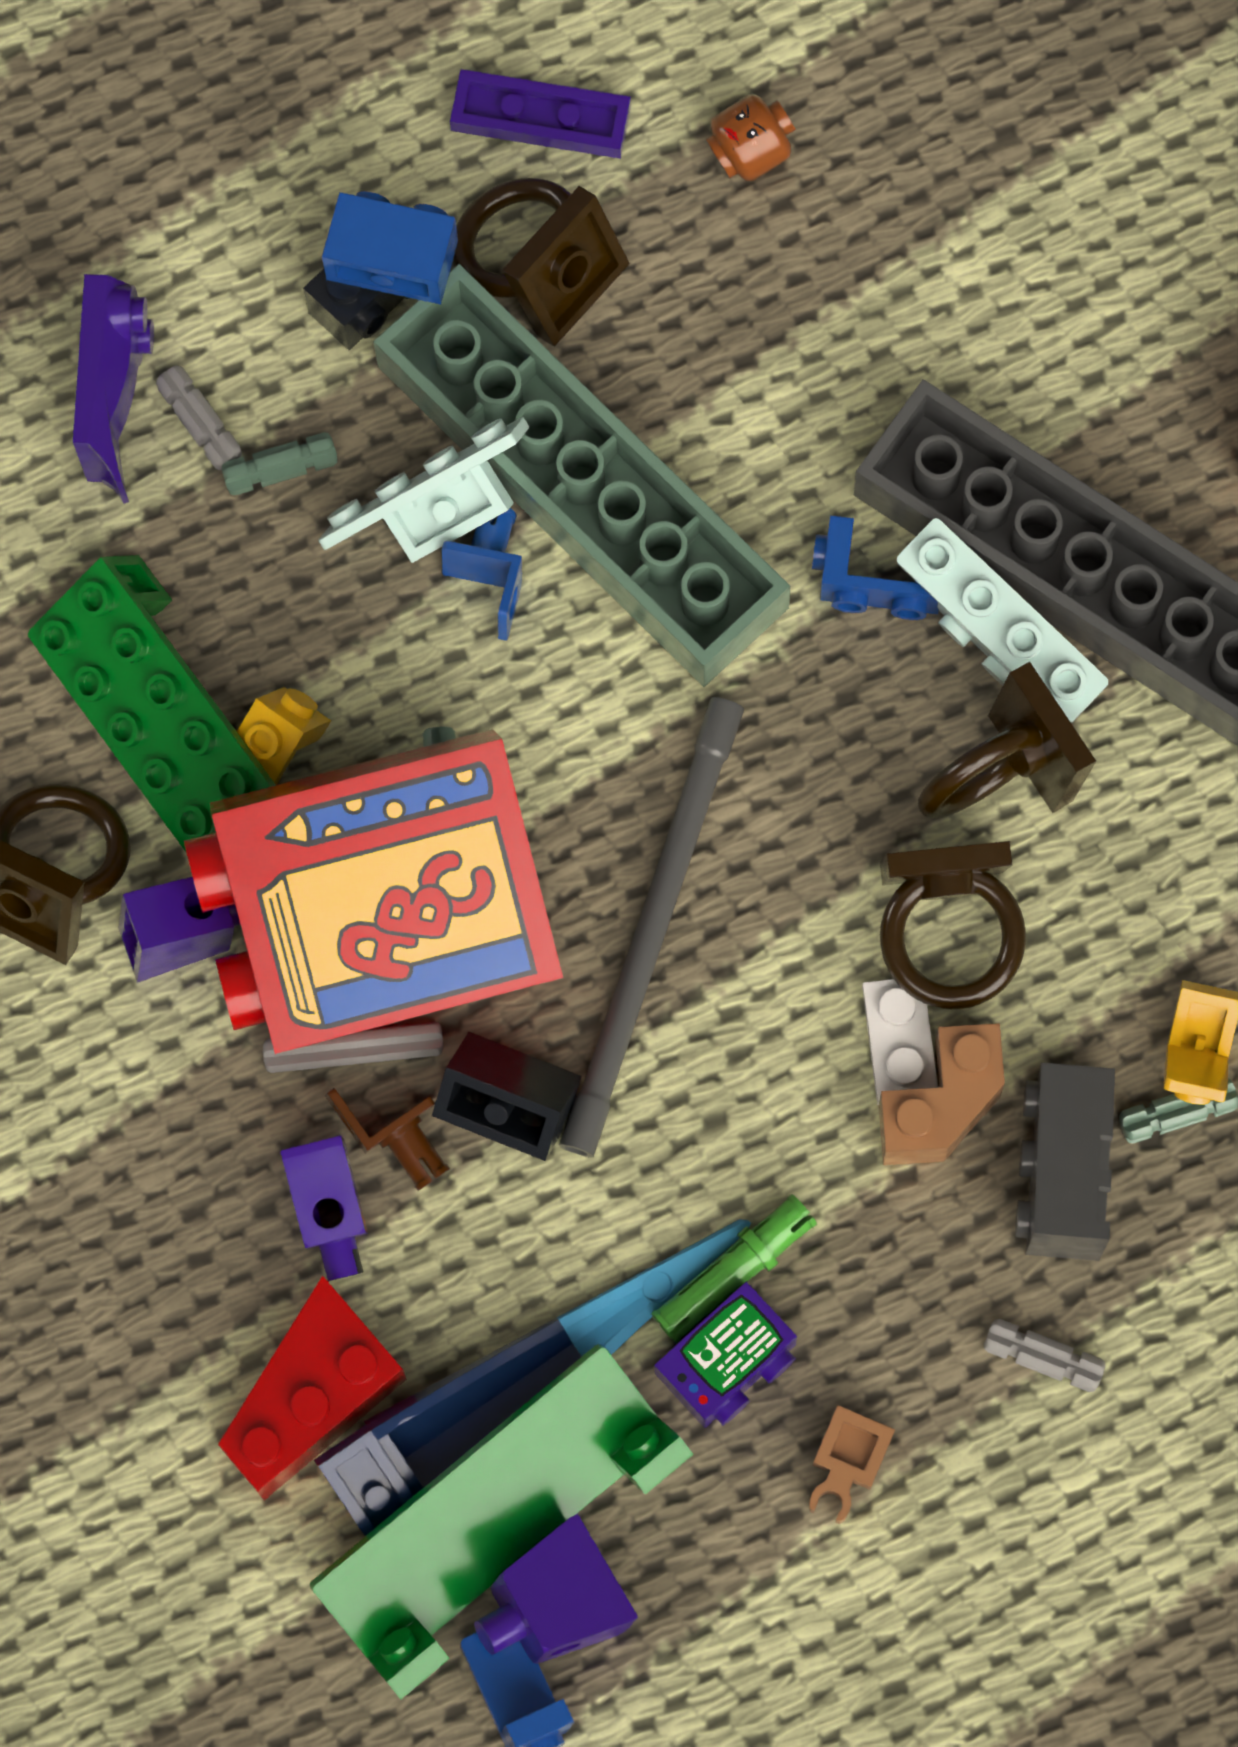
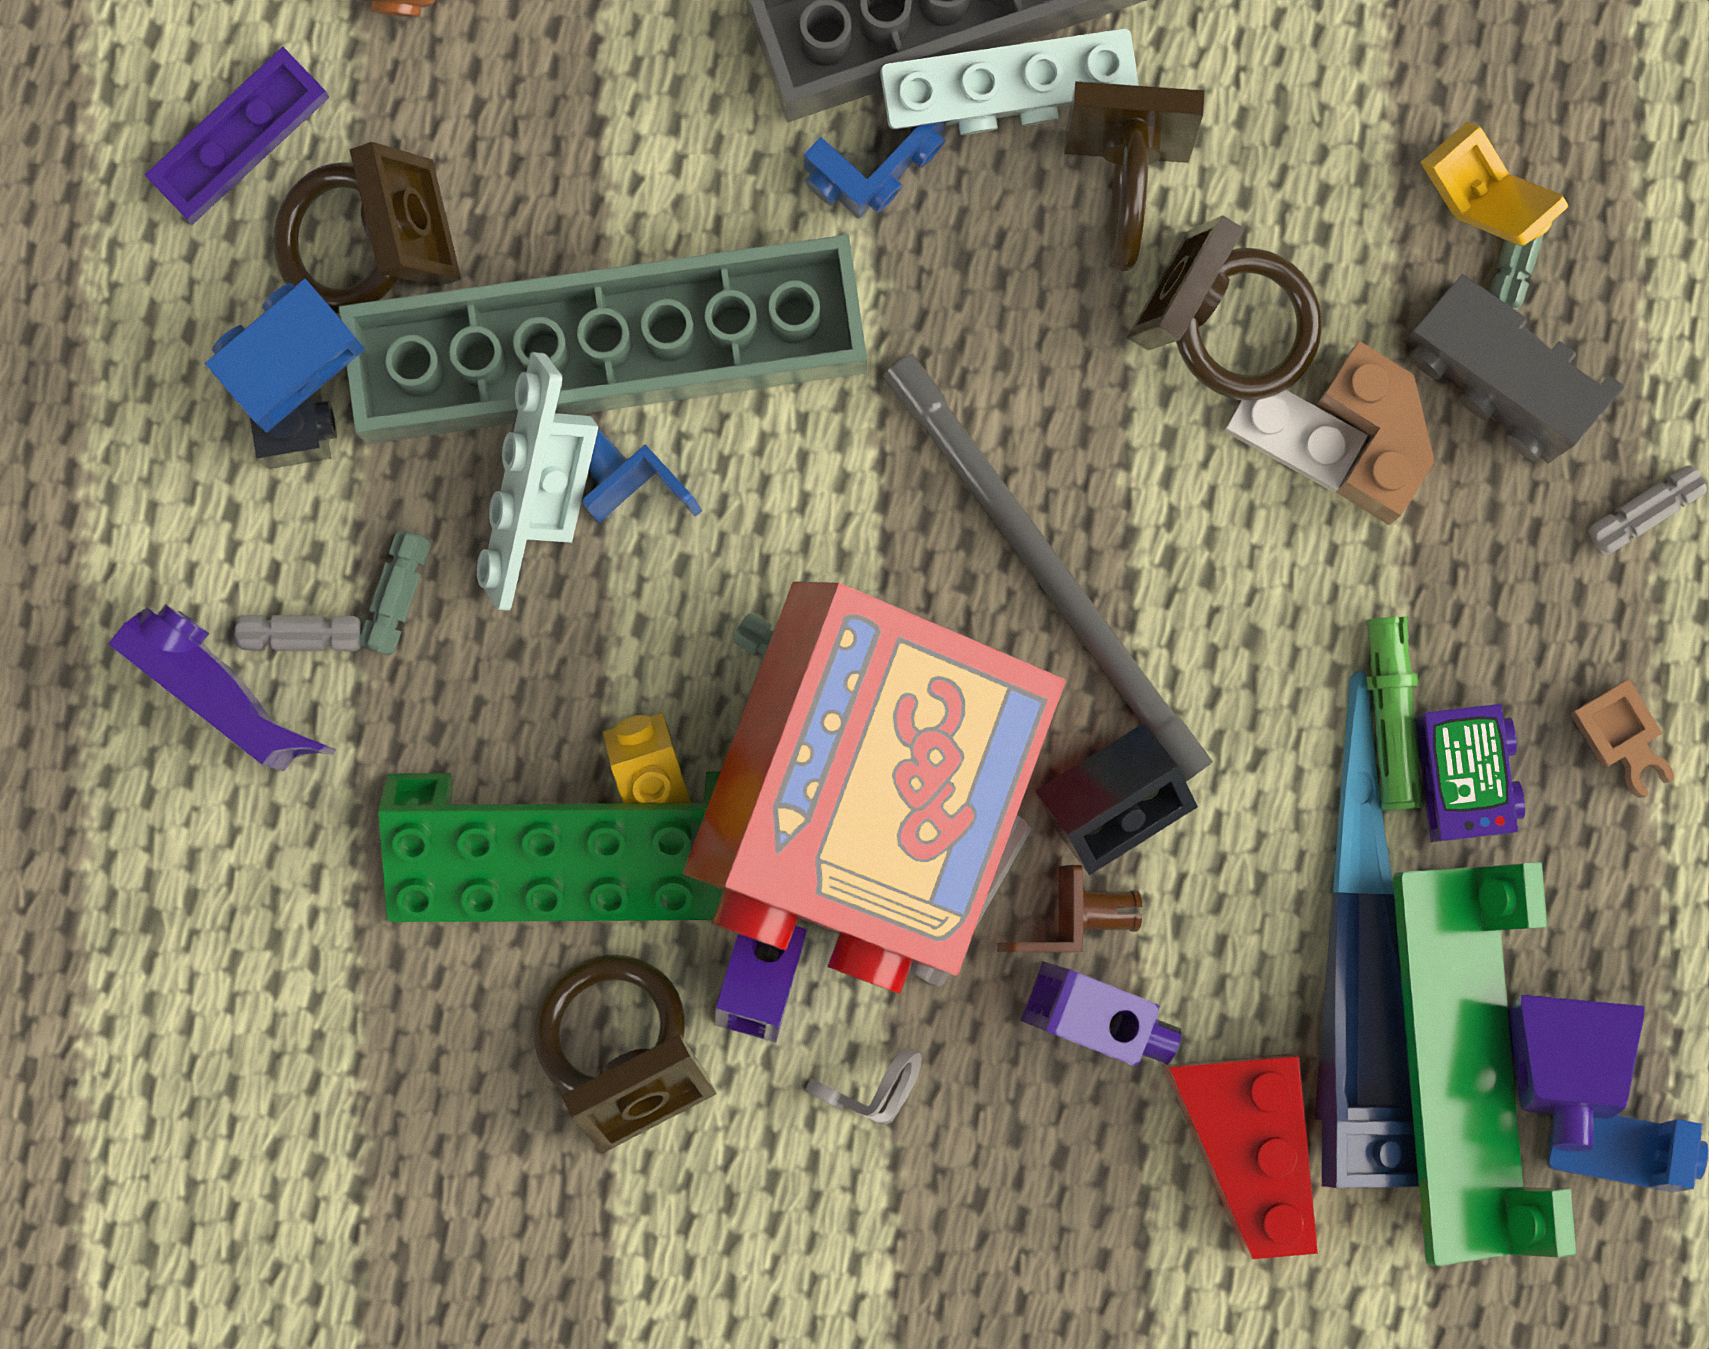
camera: 60 degrees left, 10 degrees up
none -> light grey piece [805,1048,922,1125]

